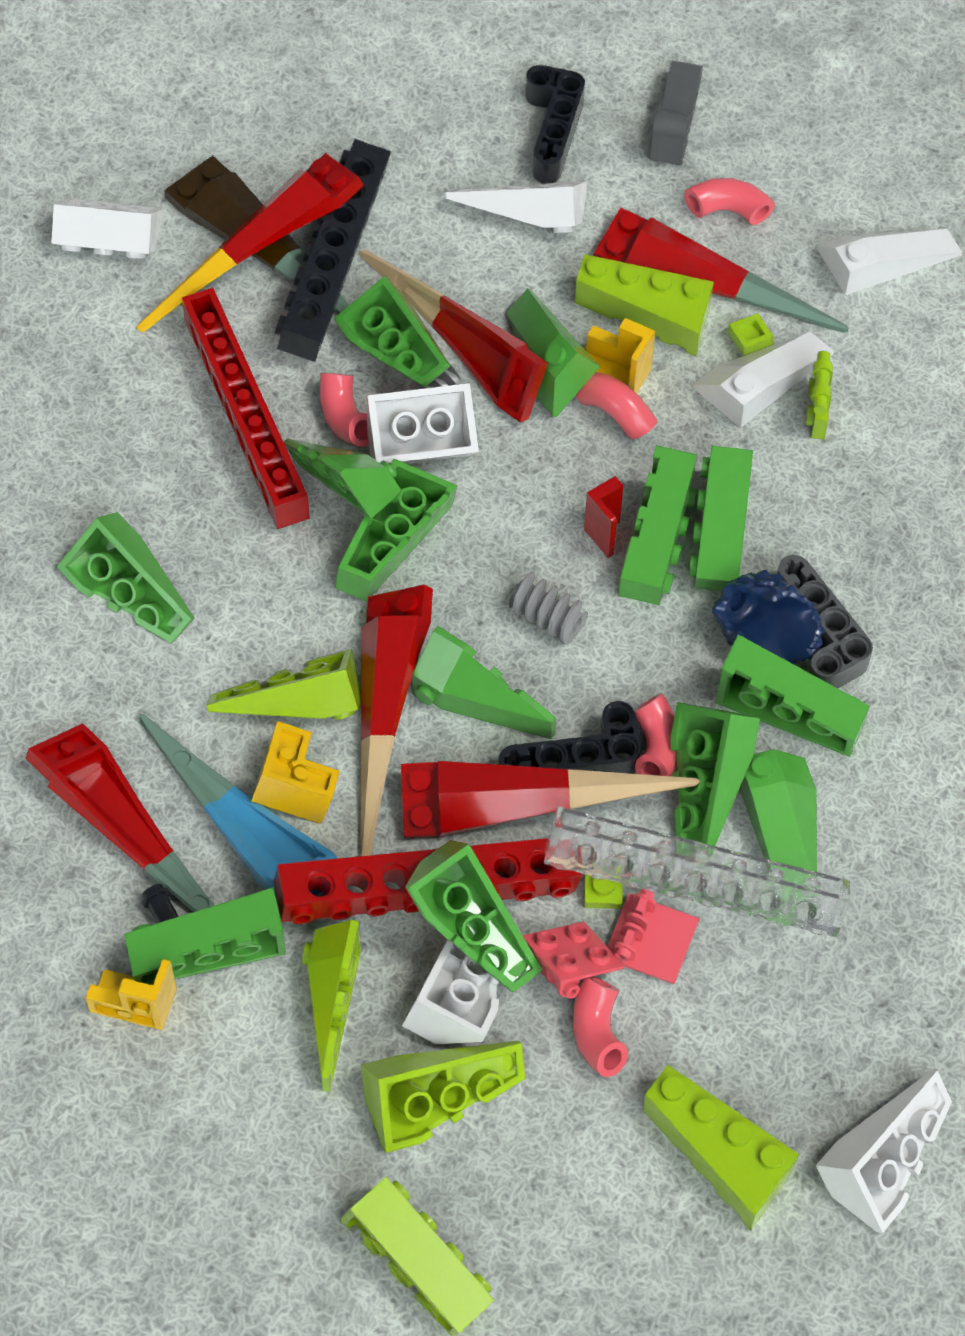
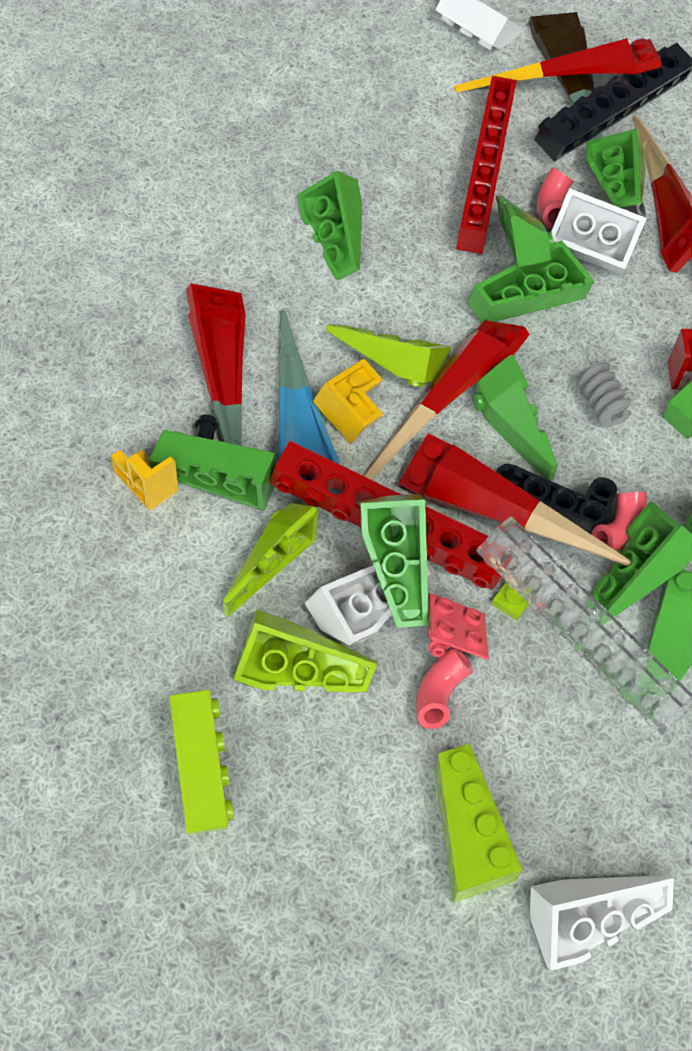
camera: 30 degrees right, 0 degrees up
coral hinge [607,889,700,984] -> none

